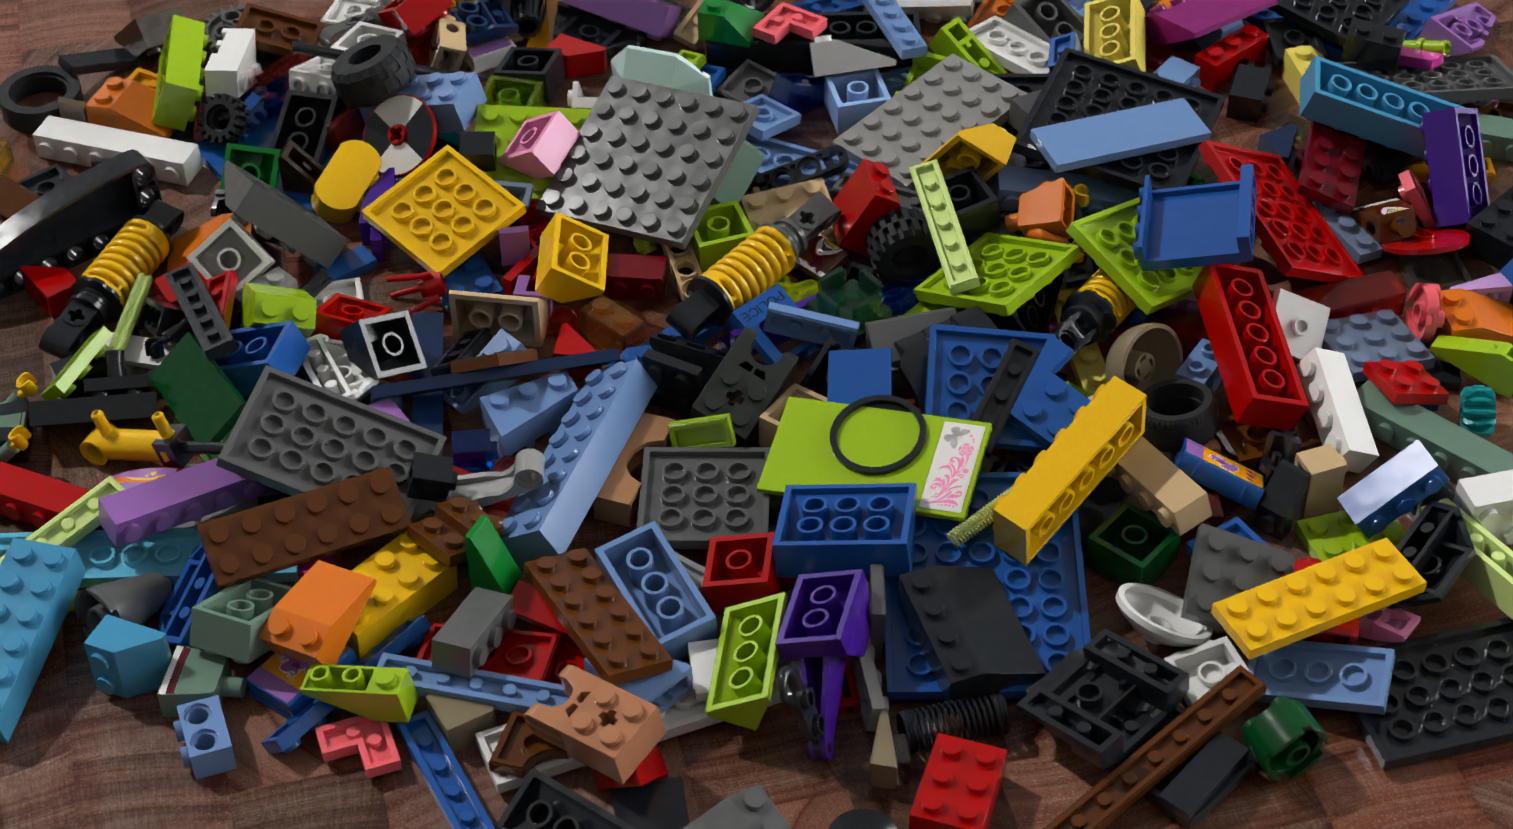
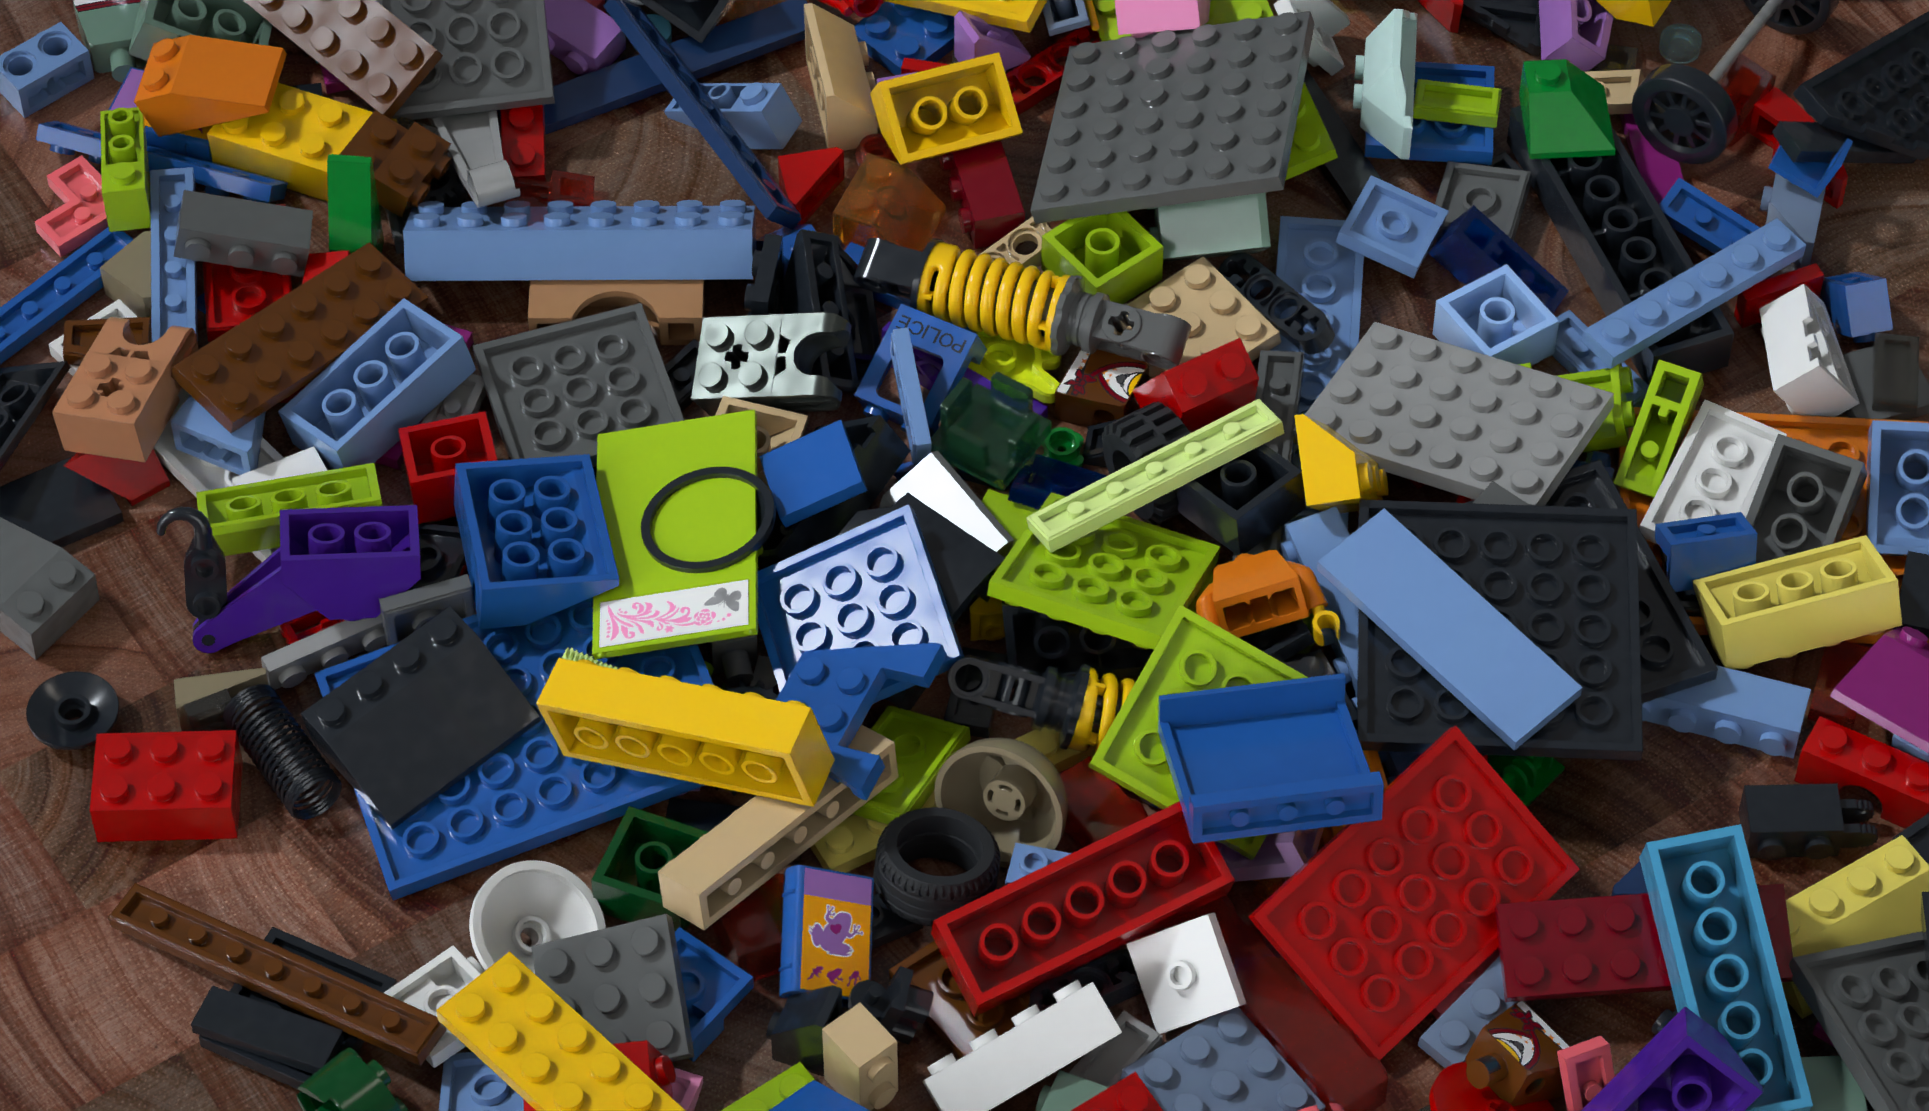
camera: 70 degrees right, 10 degrees up
black brick [406,452,458,503] -> none
black tile [430,327,493,377] -> none
reddish brown tile [450,348,538,374] -> none
clear blue brick [452,428,499,473] -> none
medium blue wedge [479,370,578,464] -> none
lime tile [667,413,737,447] -> none
coral plate [753,2,827,45] -> none
white slope [809,35,896,77] -> none
black tile [971,338,1042,458] -> none
black slope [1016,628,1189,768] -> none

